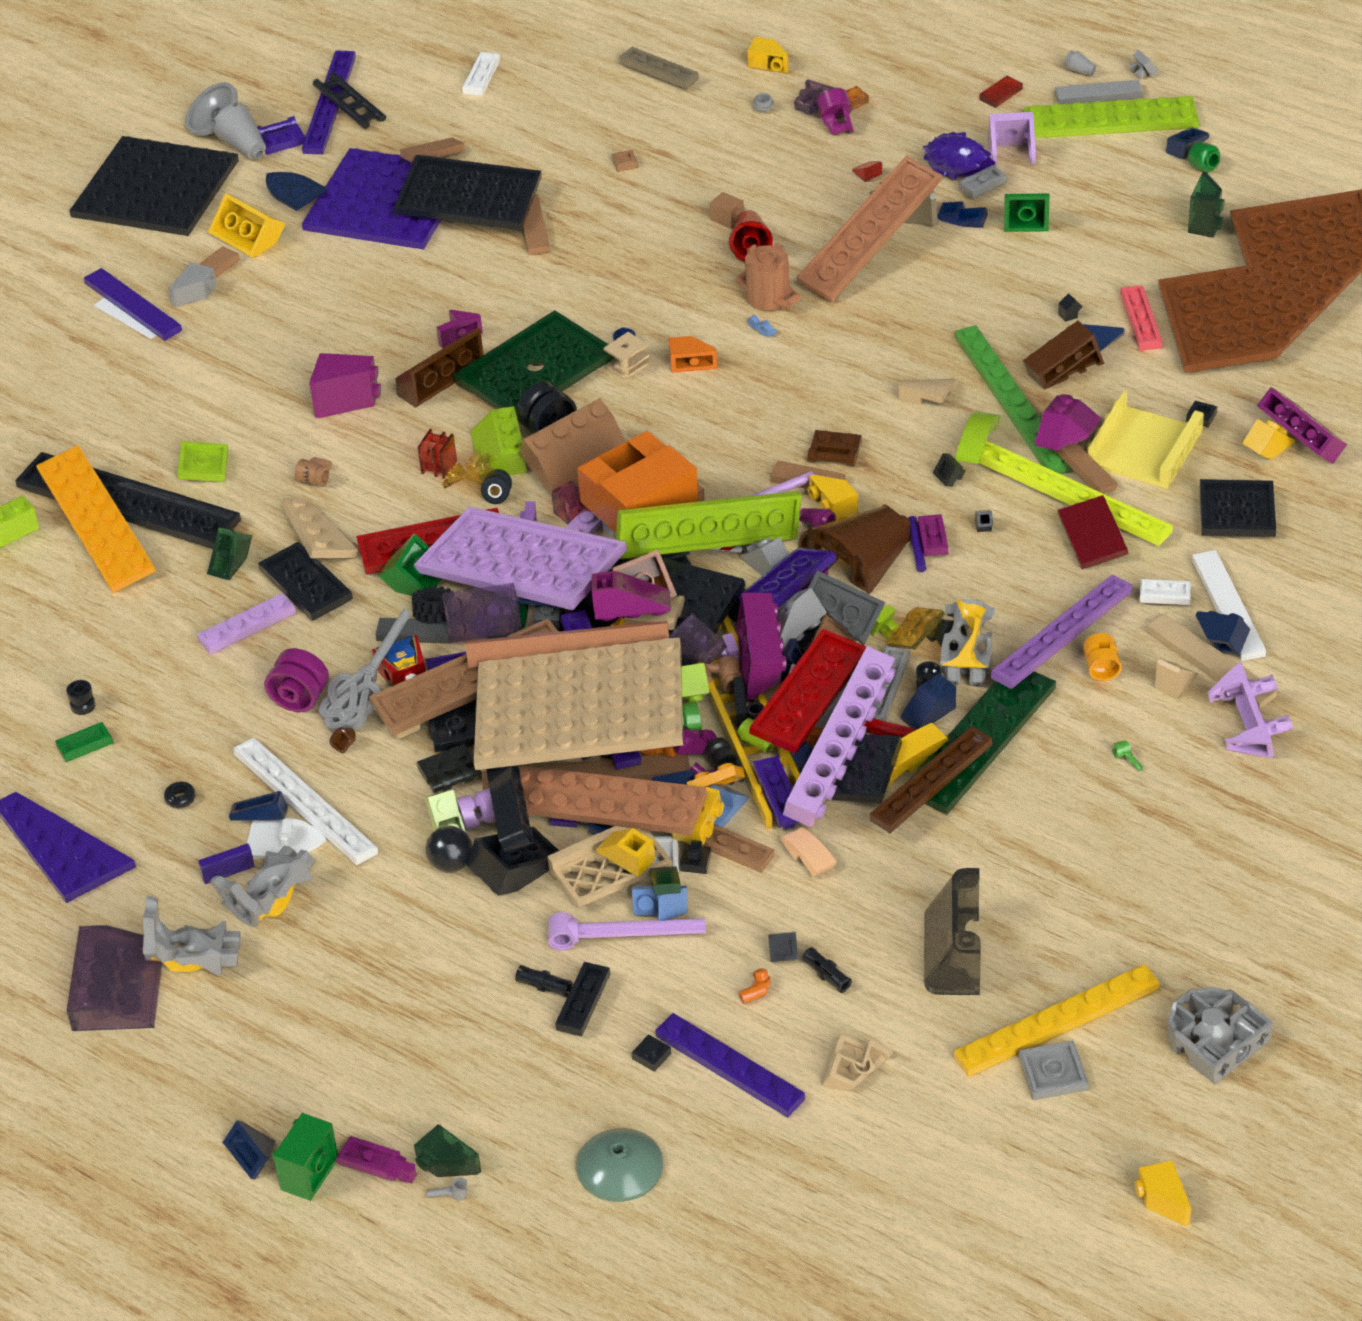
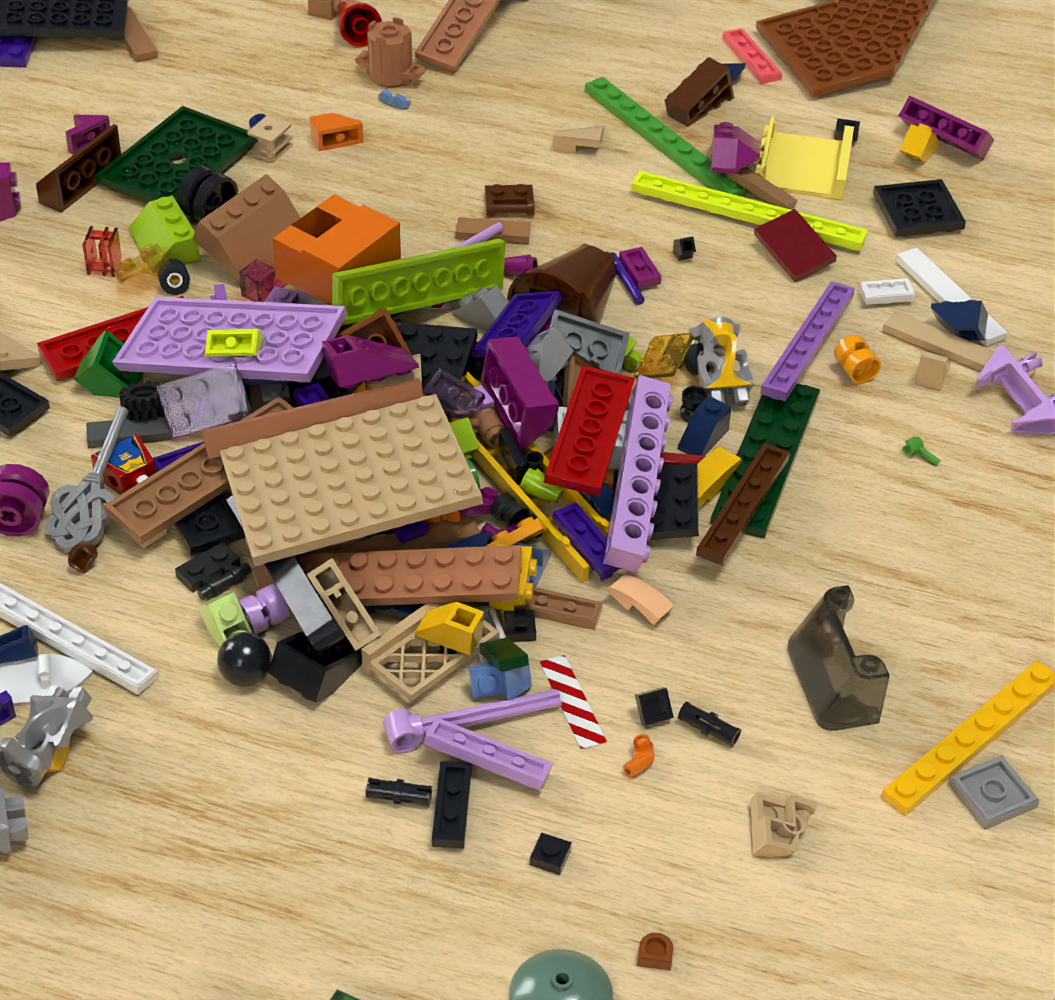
camera: 20 degrees left, 0 degrees up
dark purple plate [655,1013,805,1118] -> none
yellow slope [807,475,858,520] -> none
pearl dark grey tile [933,453,966,487] -> none
lime slope [956,411,1001,464] -> none
black piece [1058,293,1083,322] -> none
none -> neon yellow slope [205,329,264,357]
none -> tan slope [307,558,382,651]
none -> lavender plate [423,717,553,791]
none -> sticker [539,655,607,749]
none -> dark orange tile [637,933,673,970]

